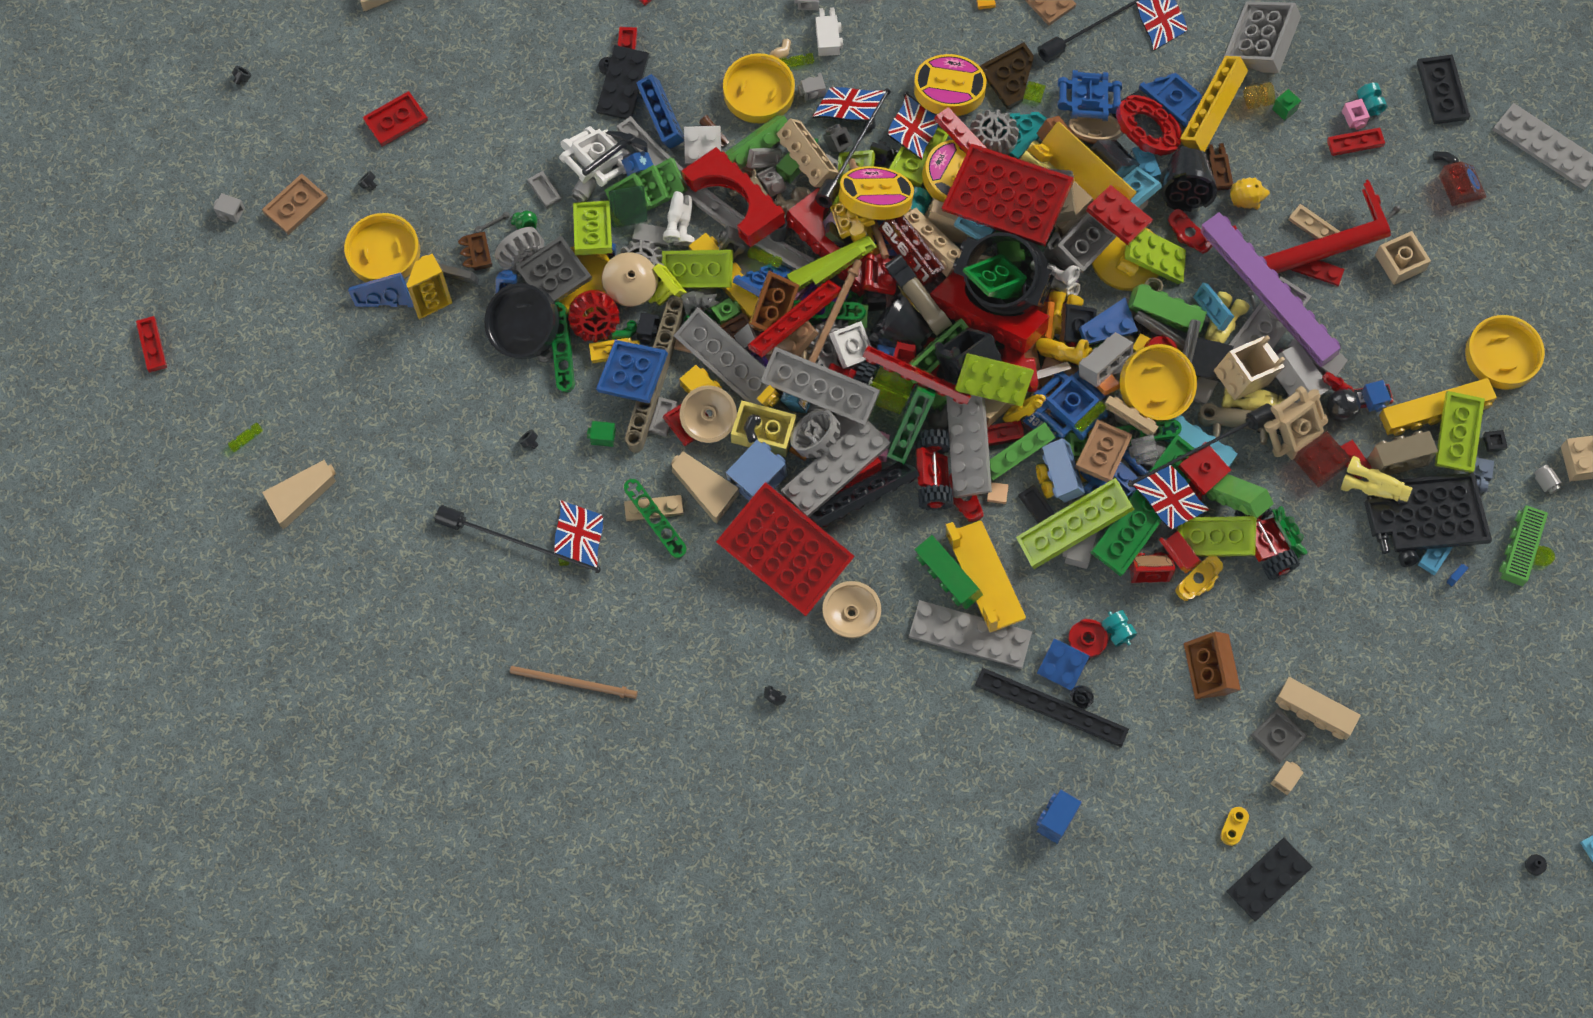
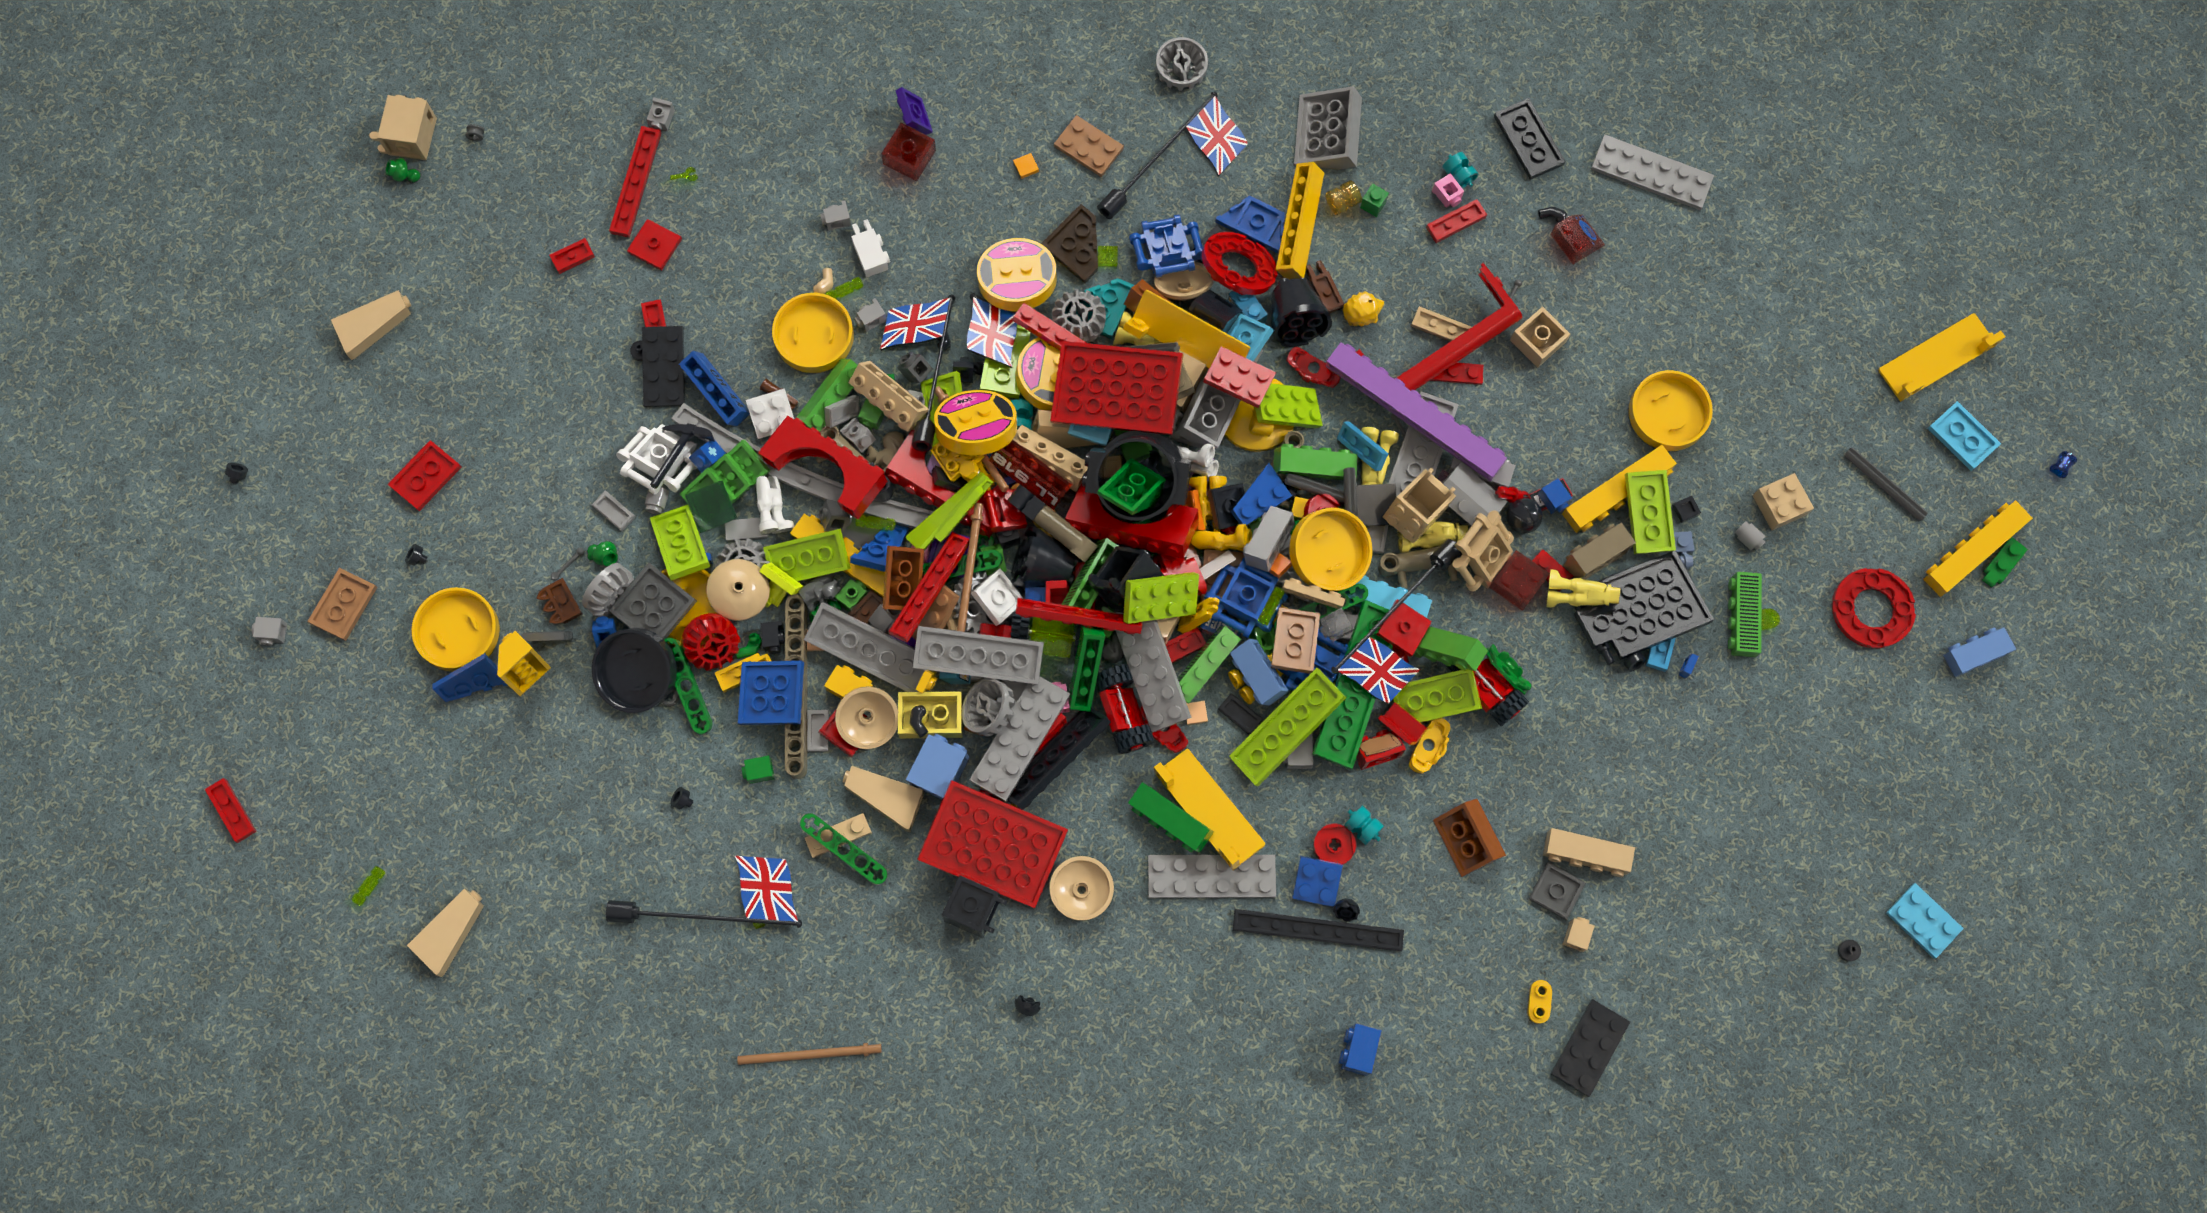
camera: 20 degrees left, 5 degrees up
none -> black container [942,875,1008,938]

